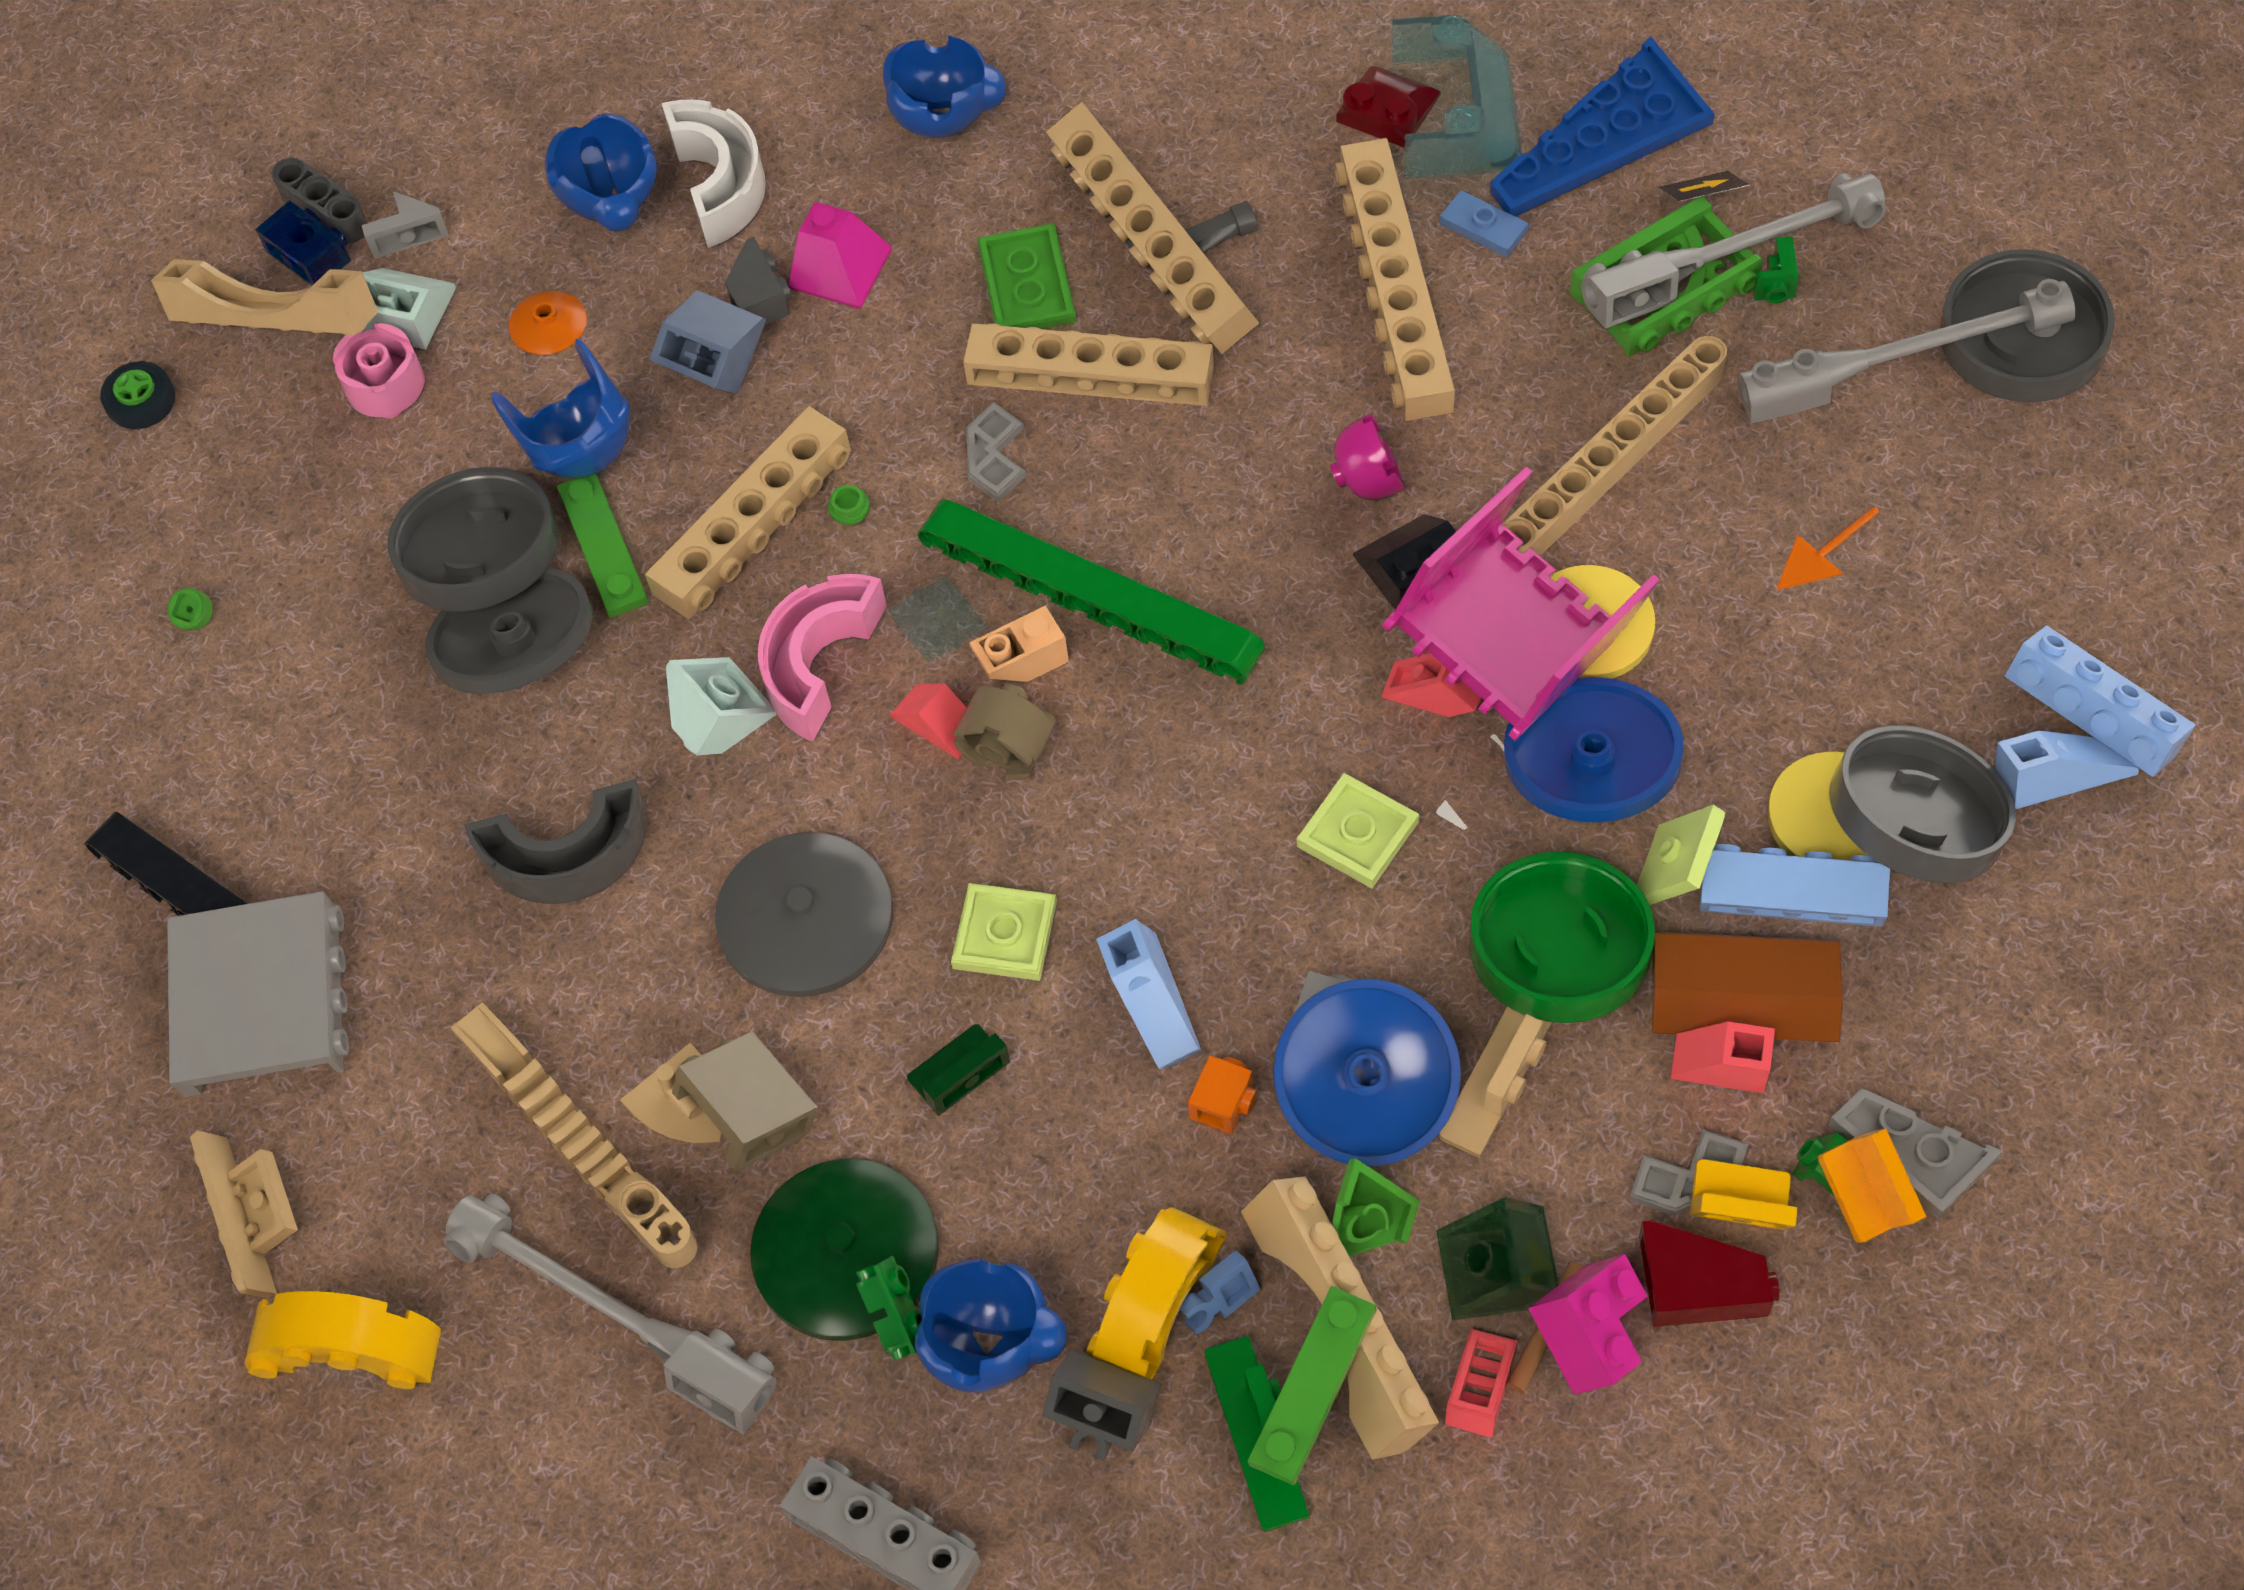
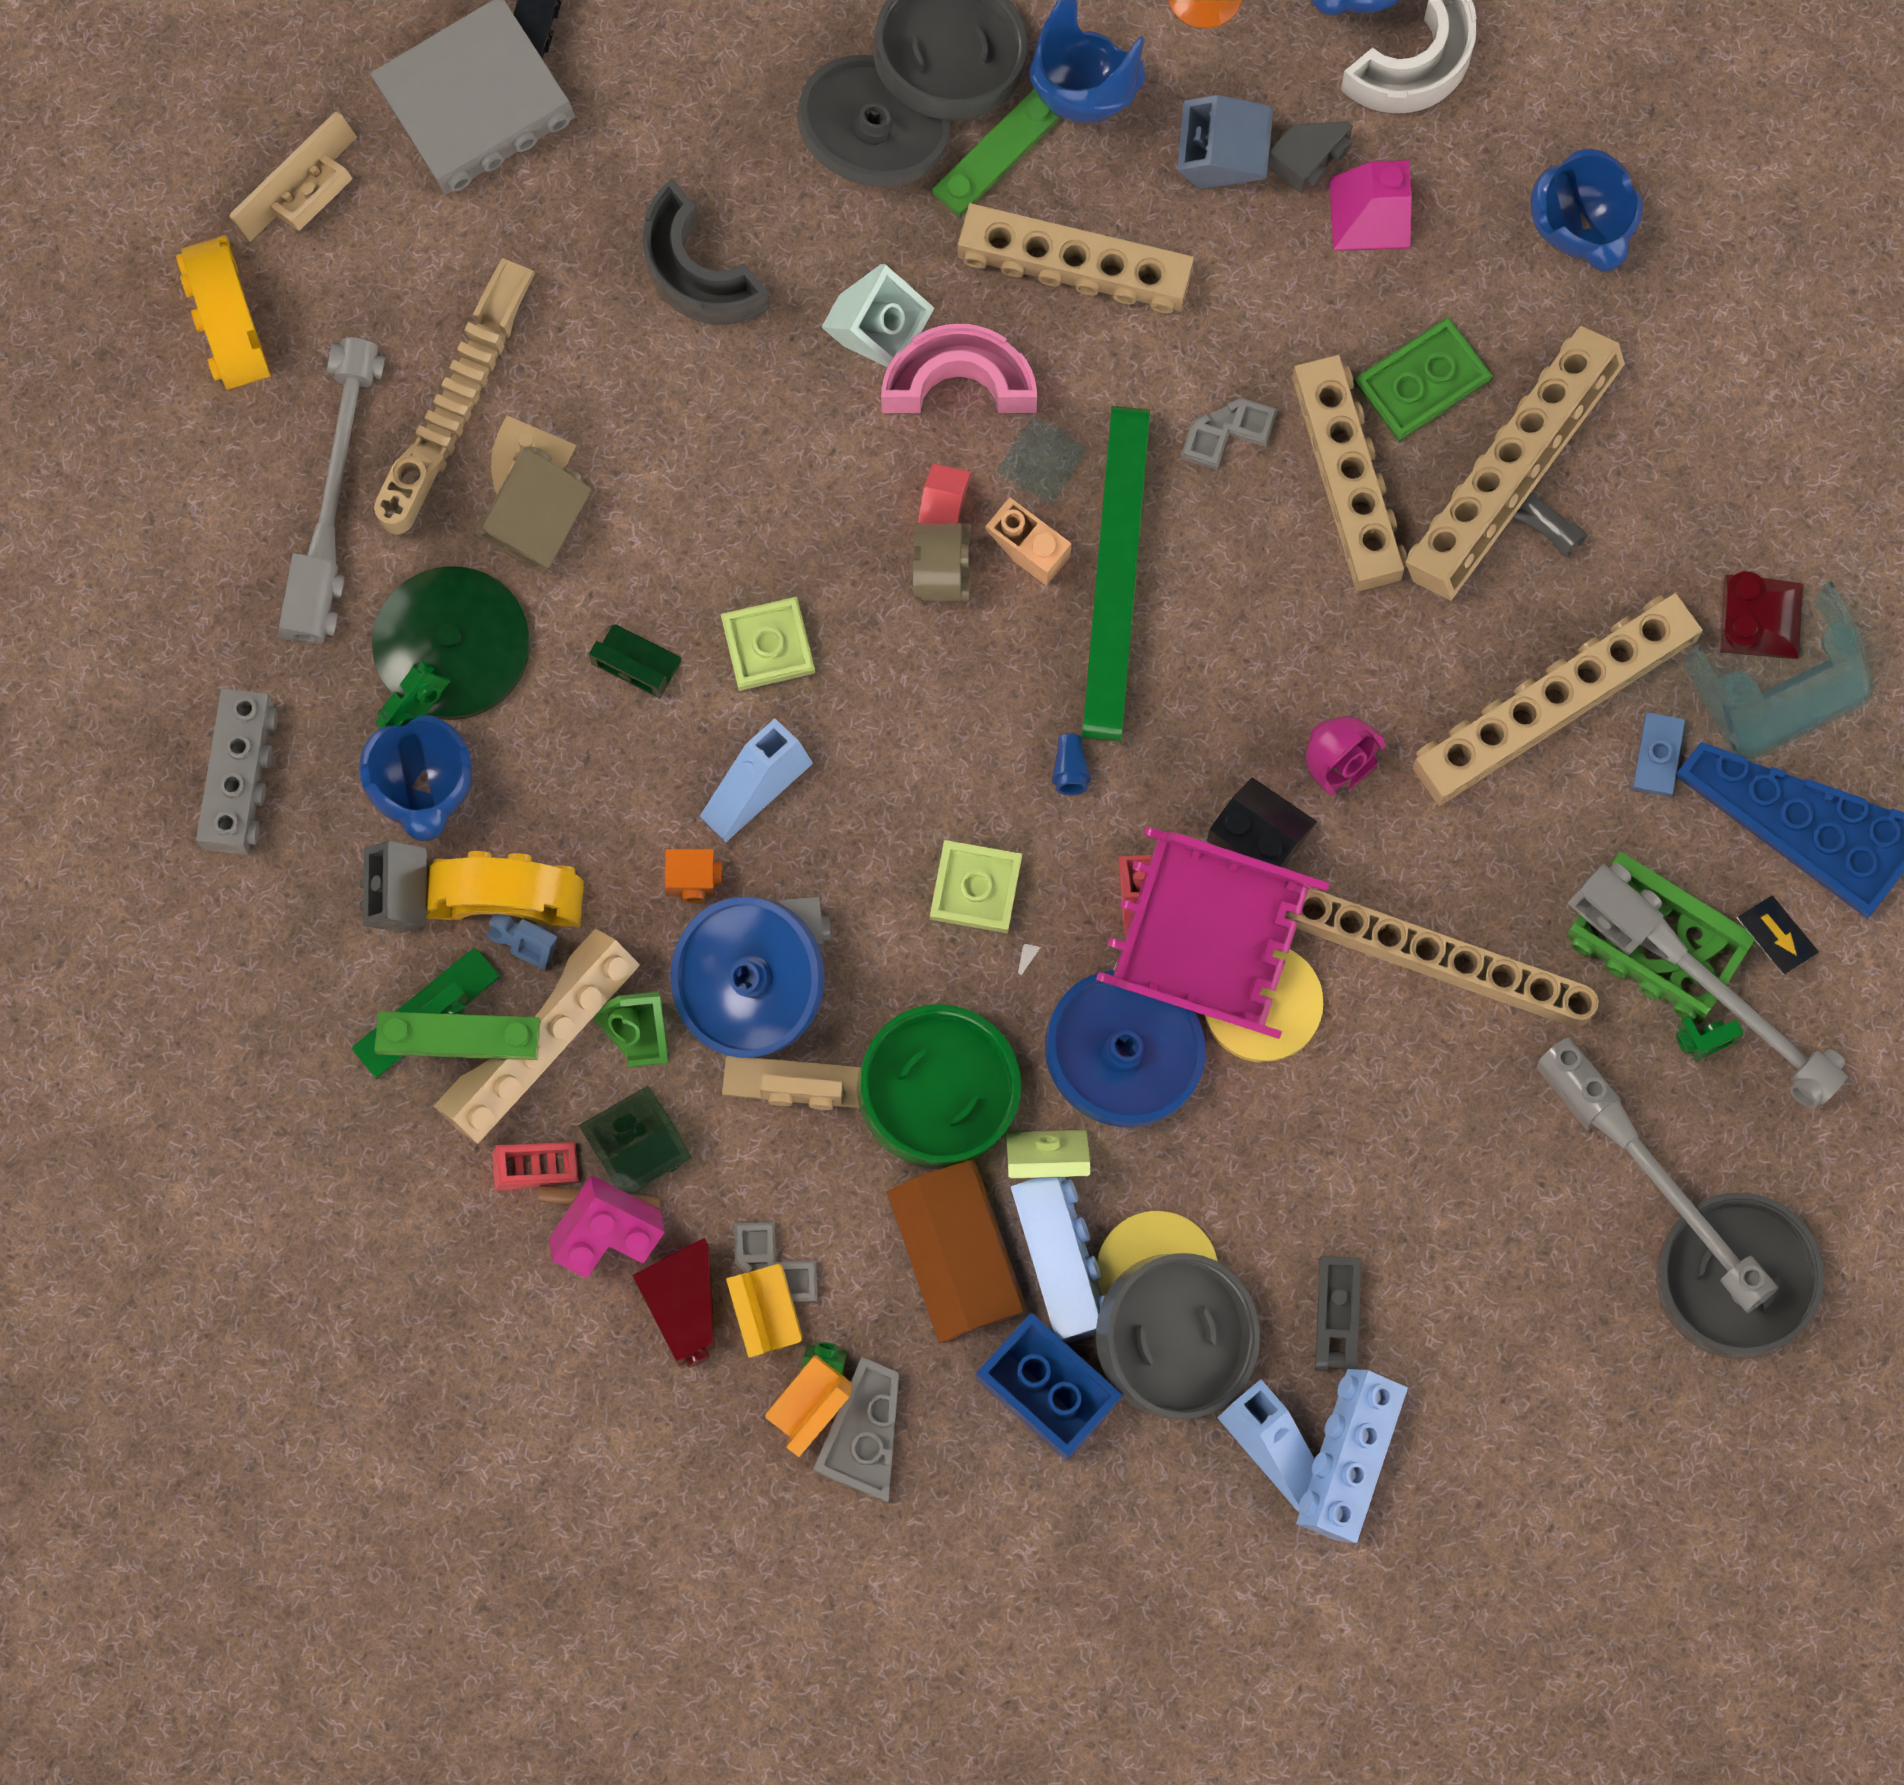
camera: 60 degrees right, 15 degrees up
dark grey dish [715,832,893,997] -> none
bright green plate [828,485,870,525] -> none
coral slope [1670,1021,1775,1094] -> none
orange piece [1776,507,1879,590] -> none
none -> blue slope [976,1313,1123,1462]
none -> blue cone [1052,734,1091,795]
none -> dark grey plate [1314,1256,1361,1372]

